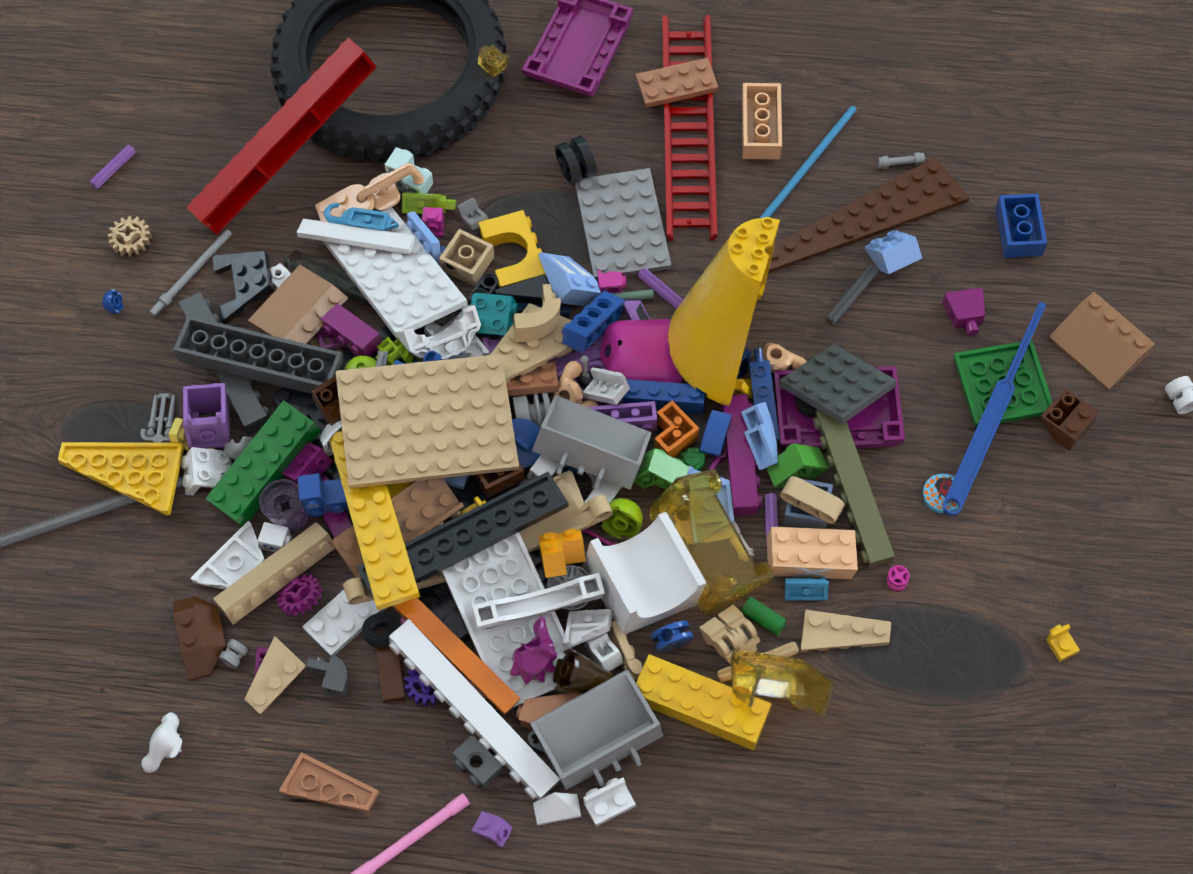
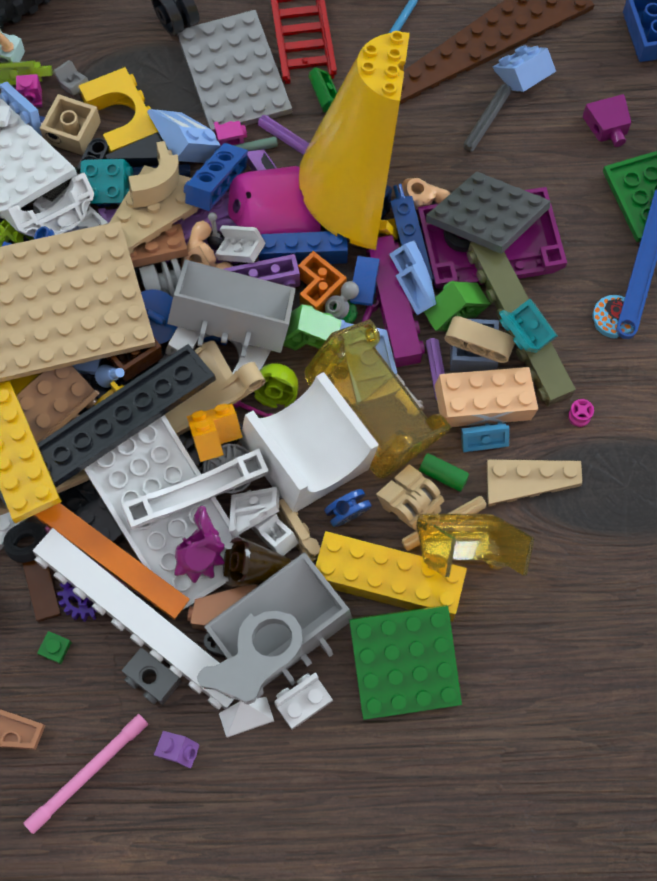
camera: 10 degrees left, 5 degrees up
none -> green plate [37,631,72,665]
none -> light blue cone [95,364,124,388]
none -> light grey animal [197,611,303,705]
none -> green brick [308,67,337,113]
none -> light grey plate [325,281,359,319]
none -> green plate [349,605,462,720]
none -> teal bracket [499,299,558,353]

